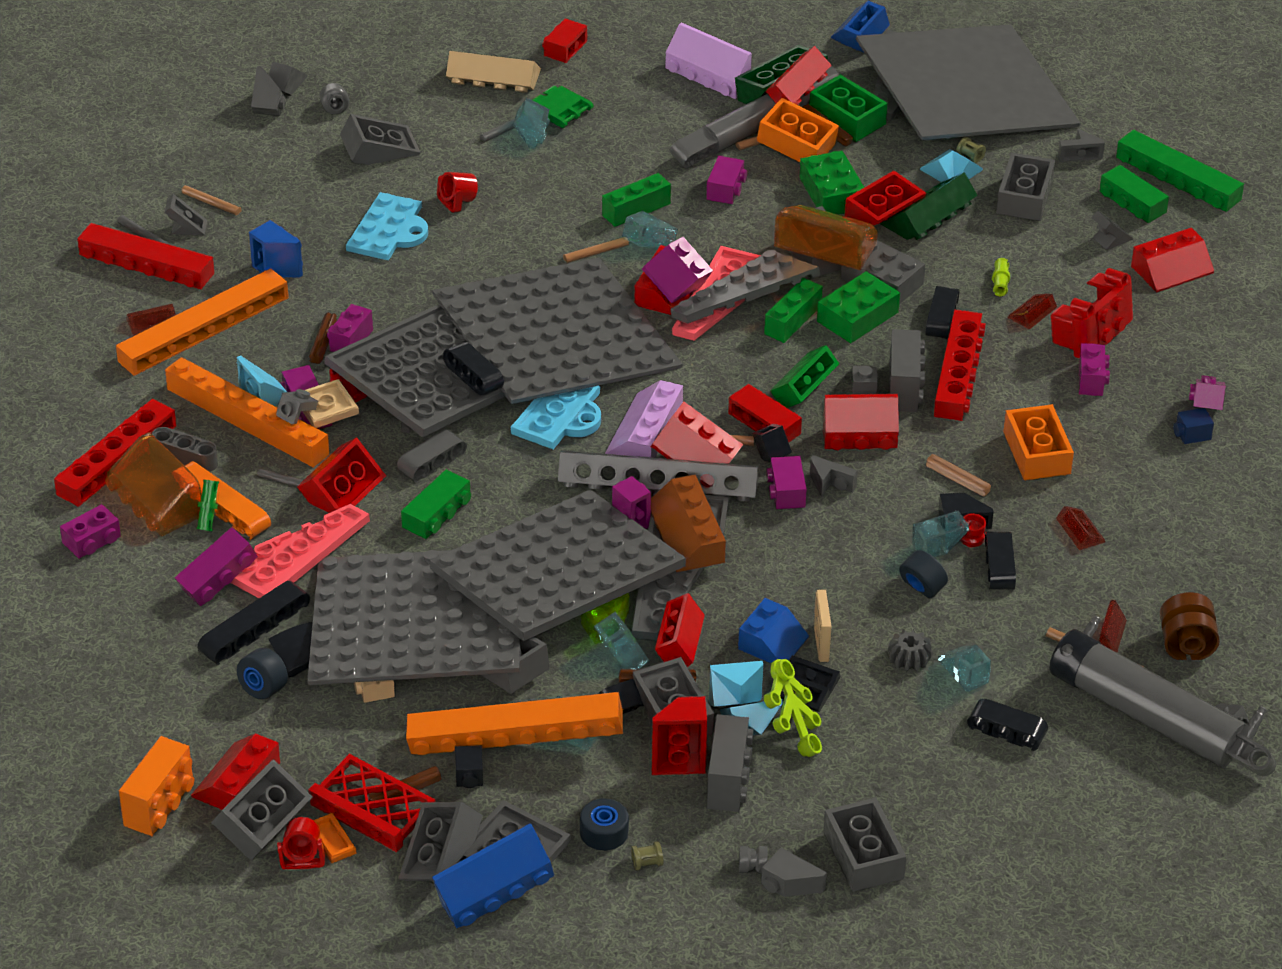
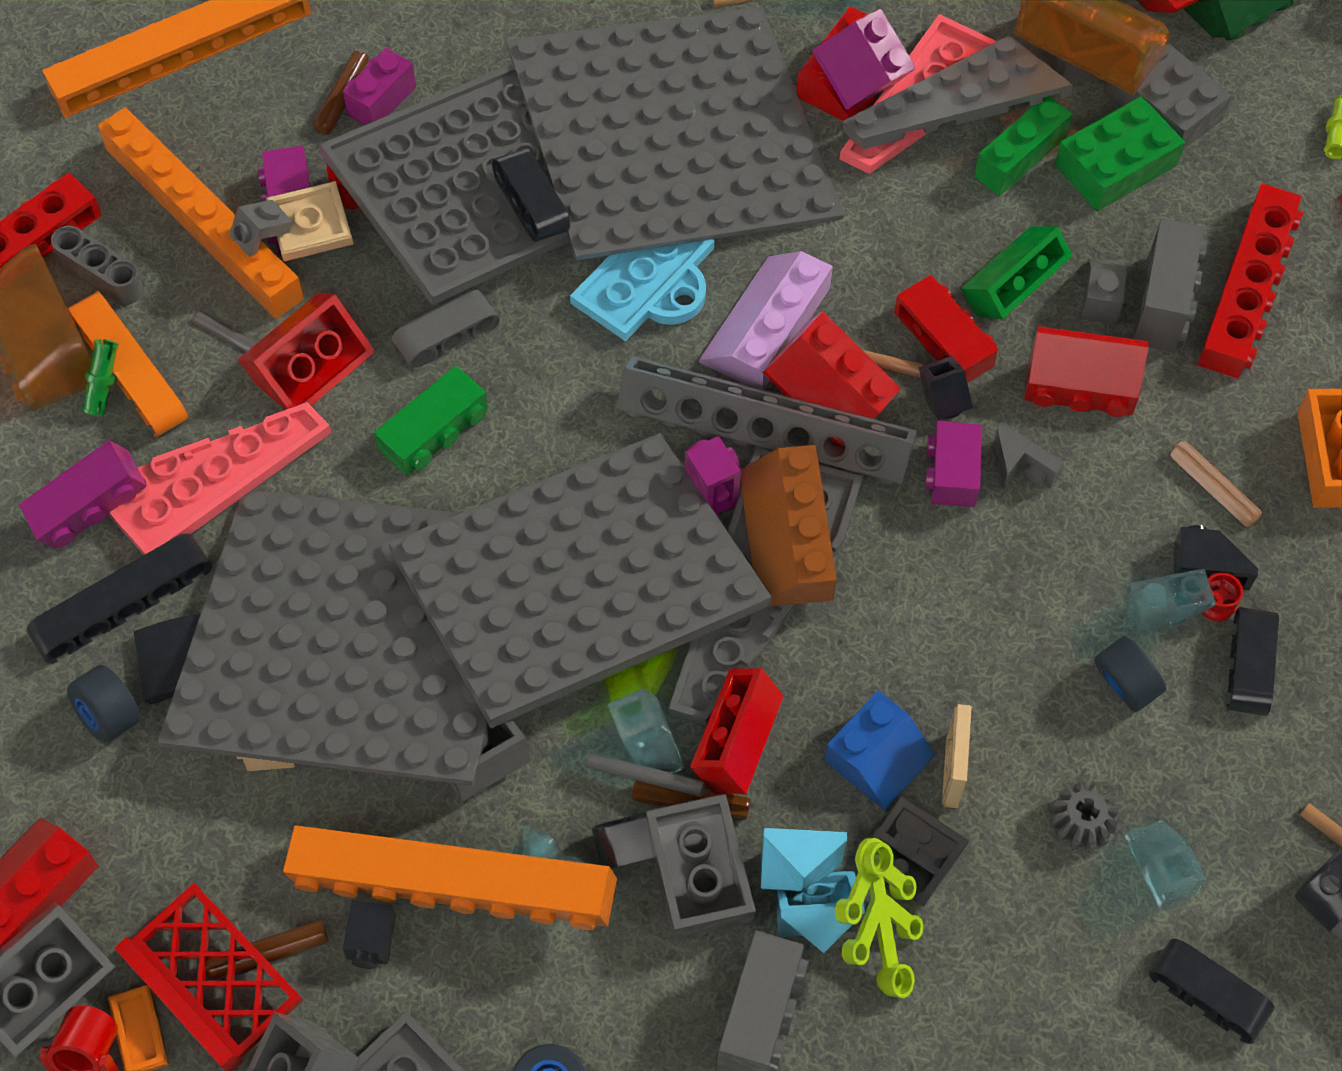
camera: 10 degrees right, 20 degrees up
clear red slope [126,304,176,336] -> none
medium azure slope [237,356,287,407] -> none
red slope [651,696,707,775] -> none
black beam [925,286,960,339] -> none
none -> dark grey bar [586,752,705,797]

